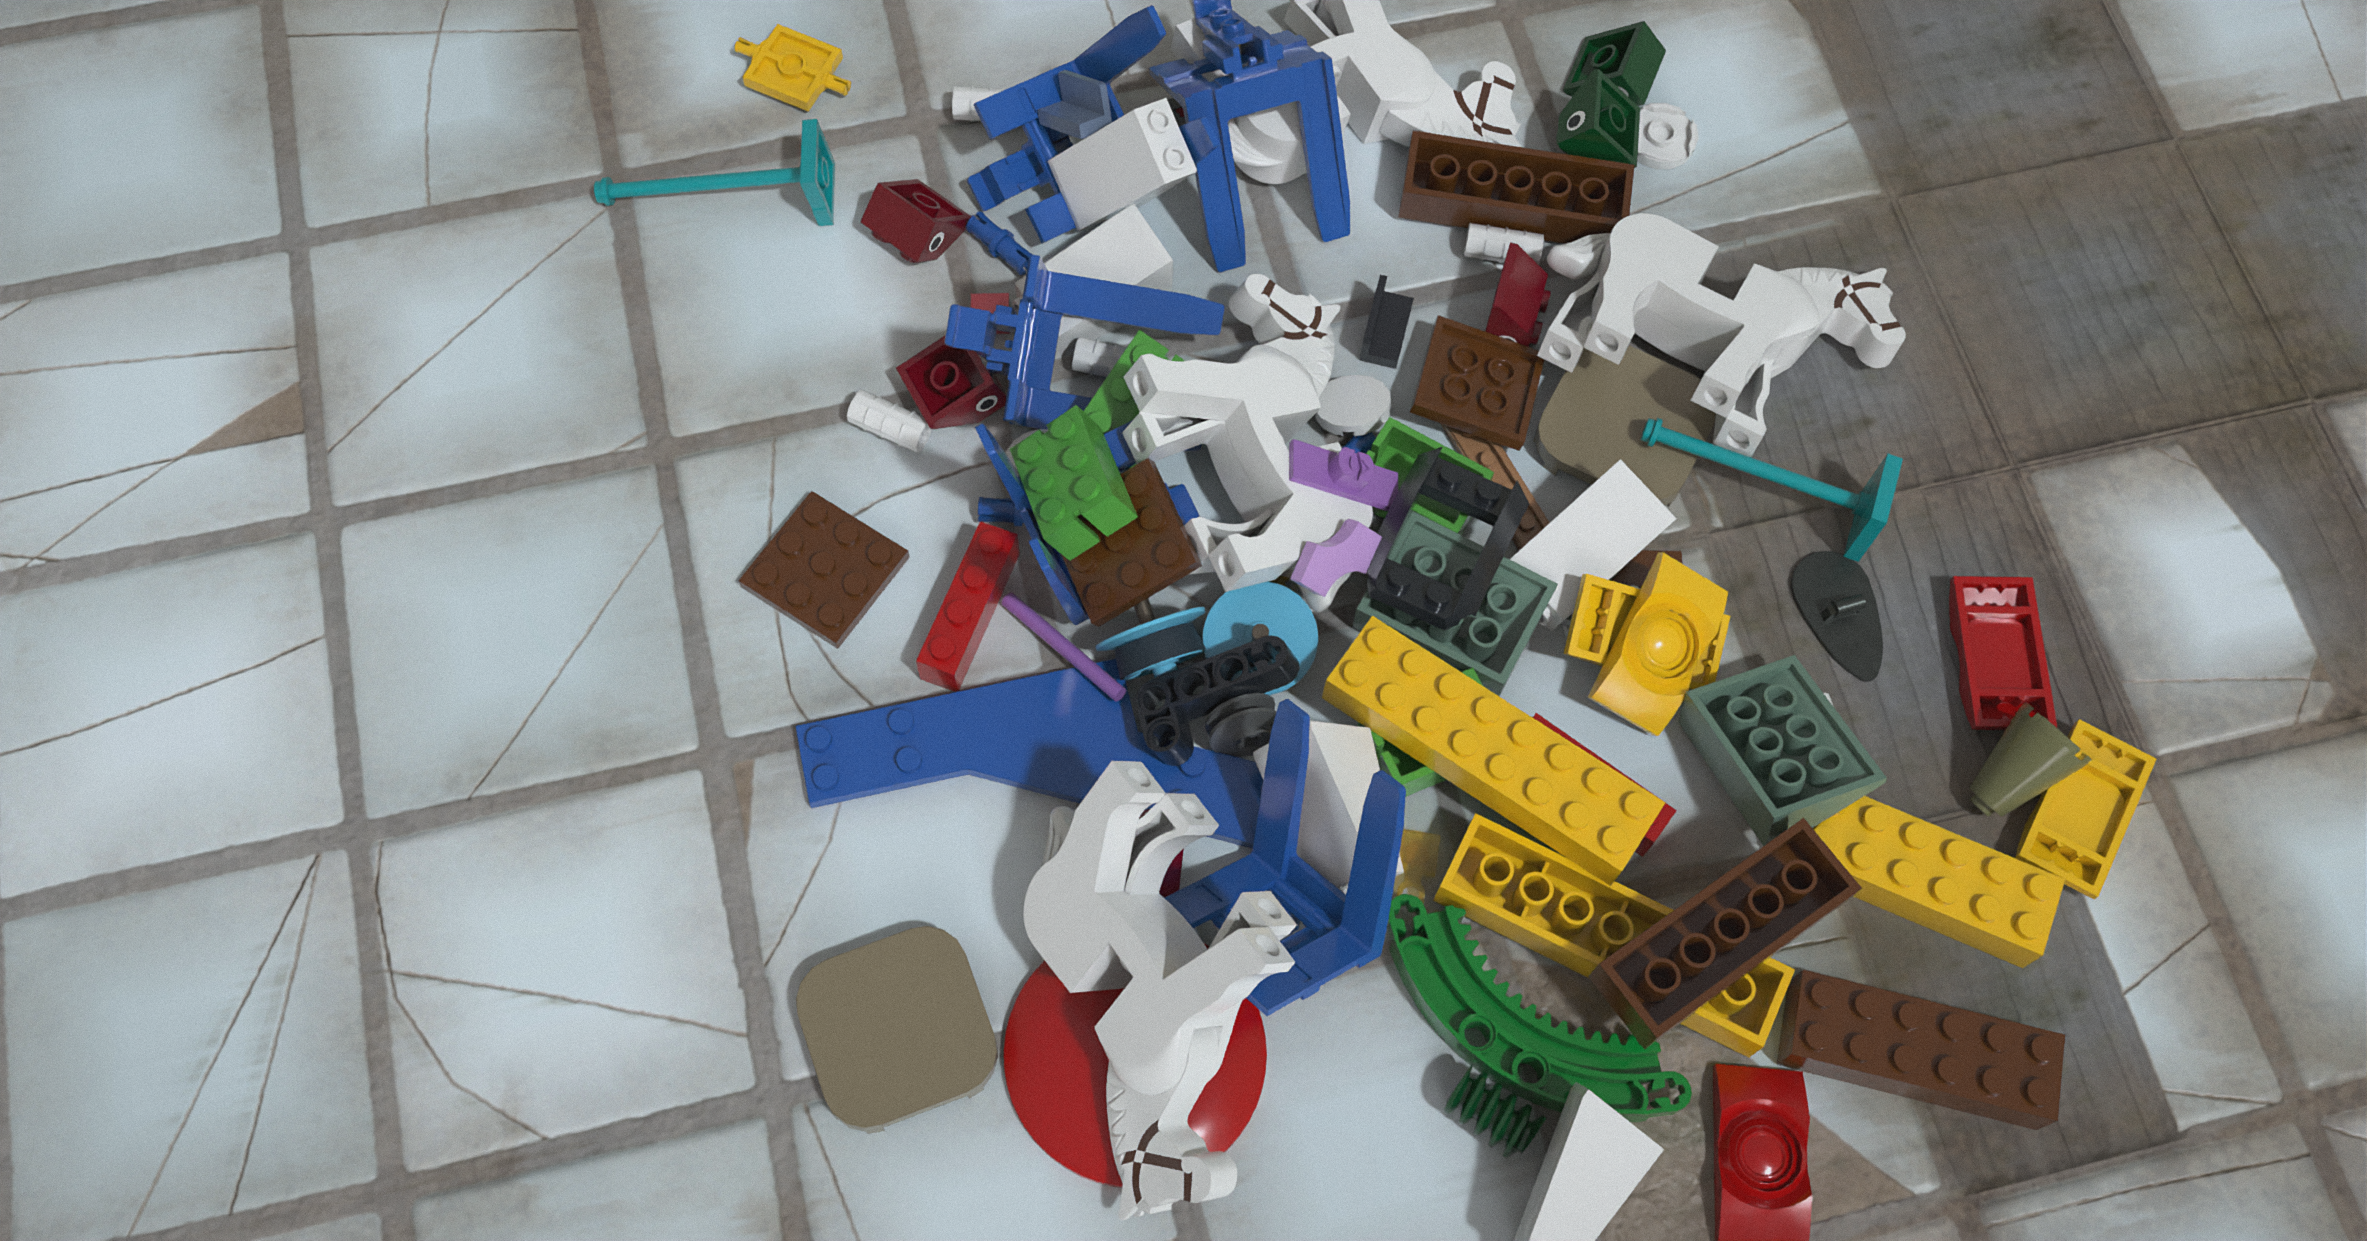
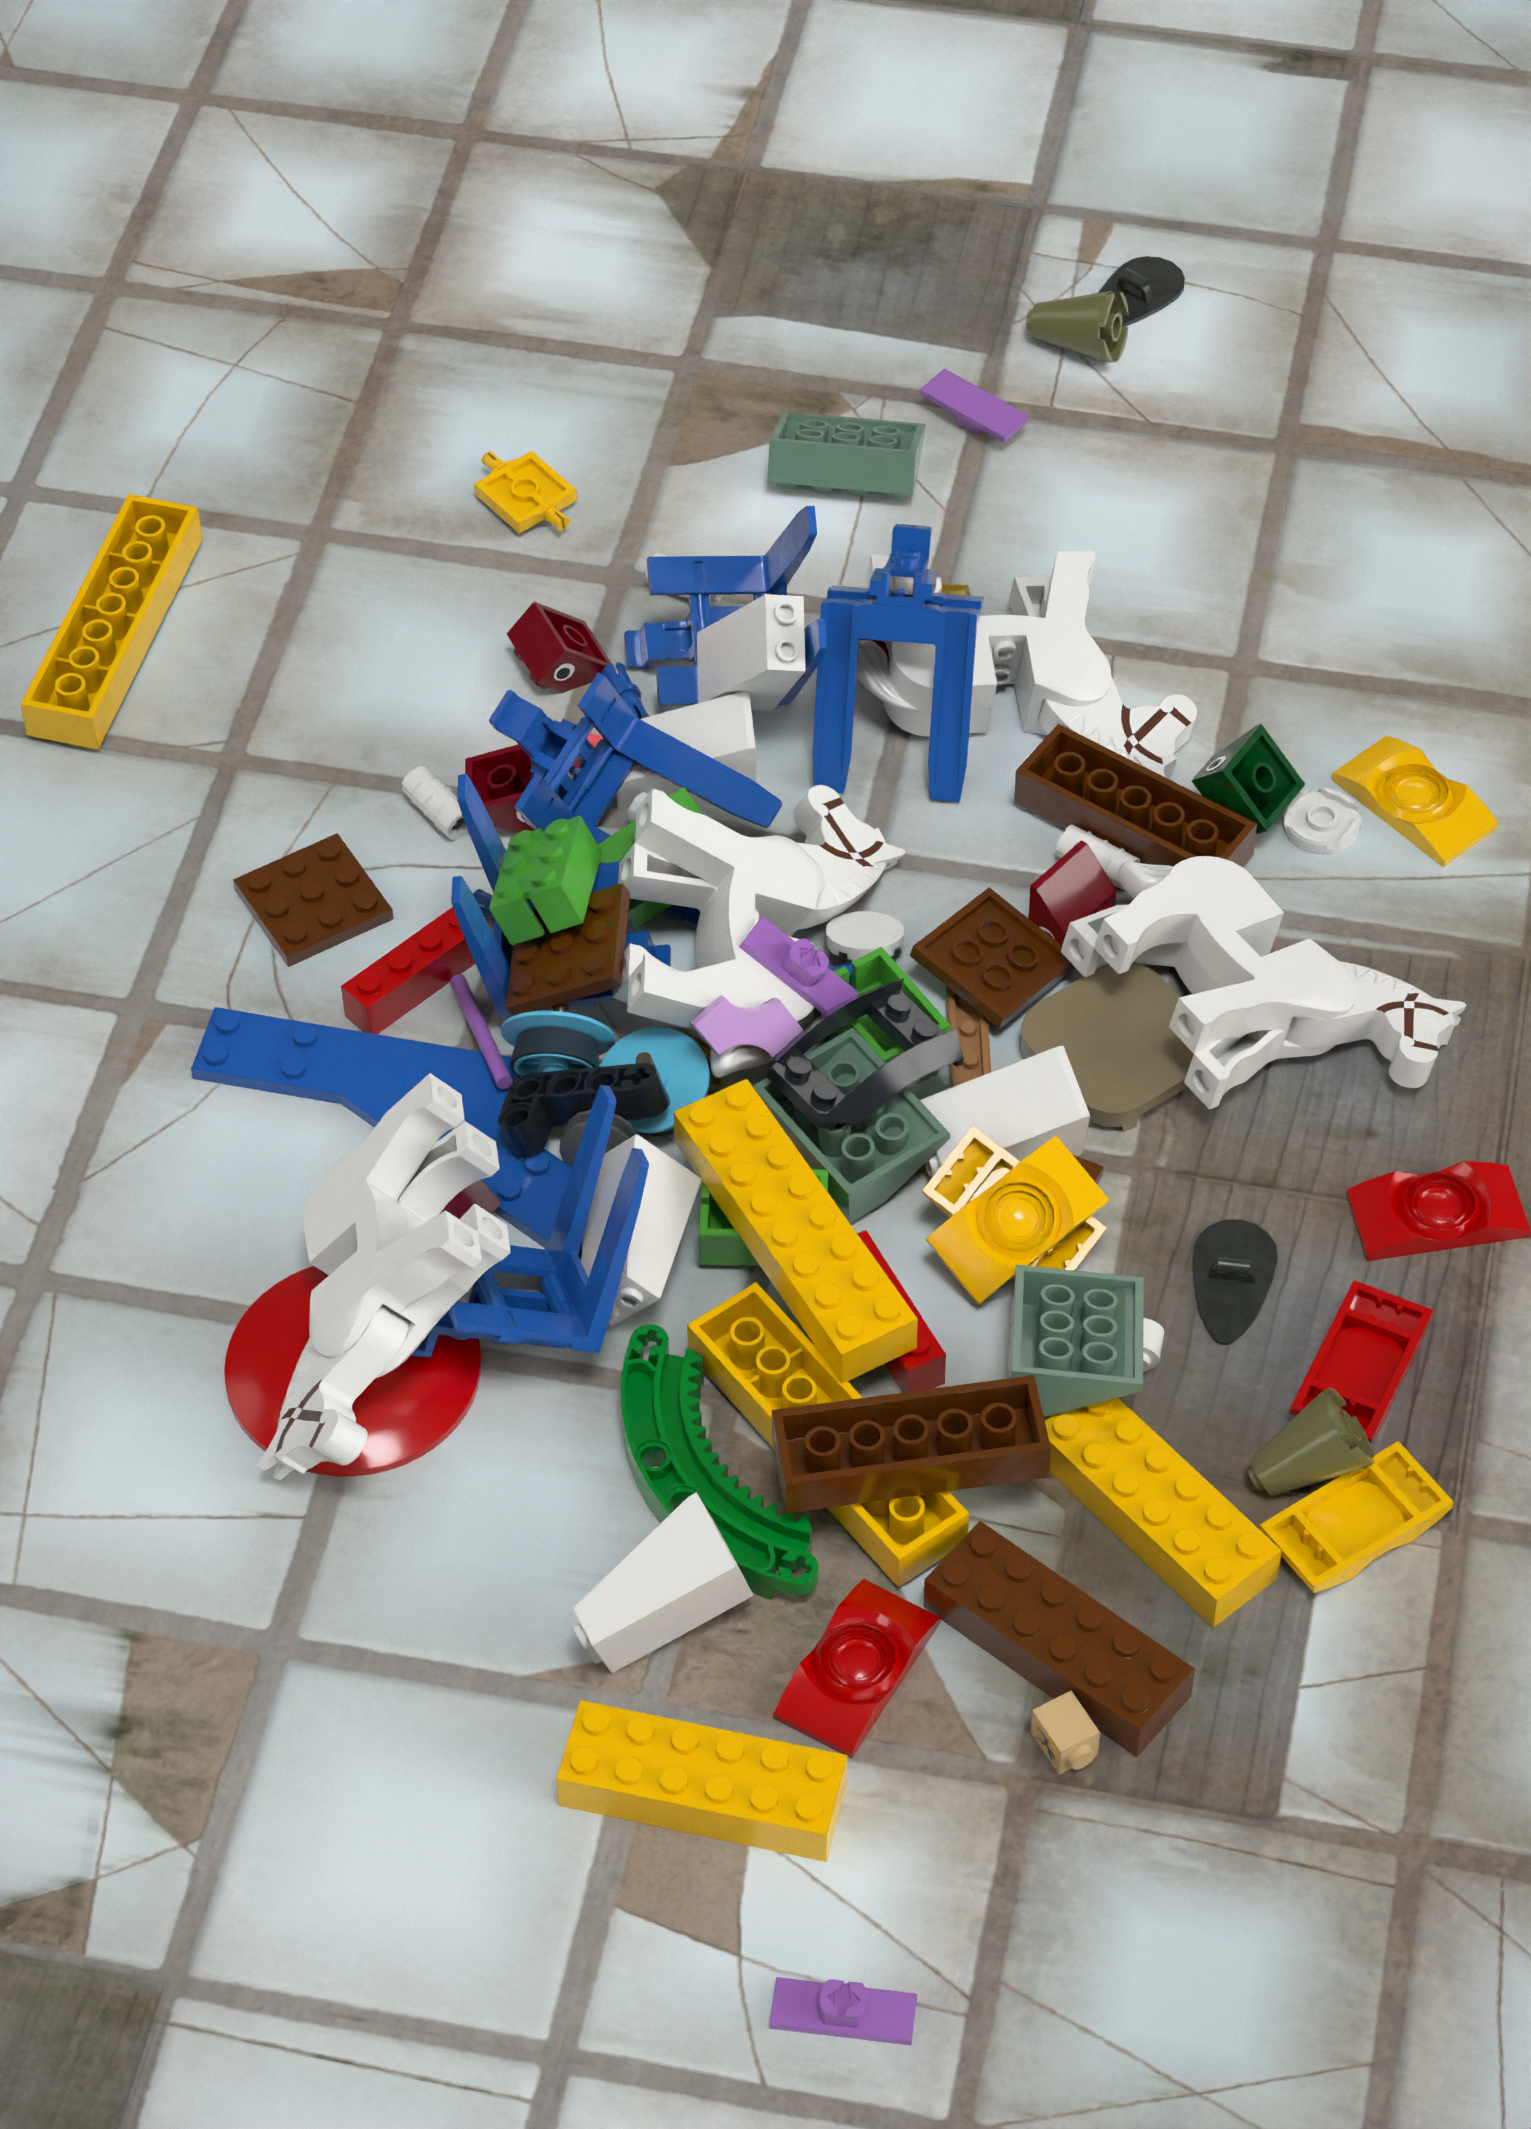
camera: 30 degrees right, 15 degrees down
teal tile [594,119,835,226] -> none
dark tan tile [796,926,999,1134] -> none
sand blue panel [1037,70,1112,139] -> none
black panel [1359,275,1414,369] -> none
clear yellow plate [1396,829,1441,904] -> none
dark green piece [1444,1063,1546,1159] -> none
dark green slope [1563,21,1666,106] -> none
teal tile [1640,418,1903,562] -> none
none -> yellow brick [20,494,203,750]
none -> tan brick [1031,1691,1100,1774]
none -> yellow slope [1331,736,1498,867]
none -> red slope [1346,1161,1531,1261]

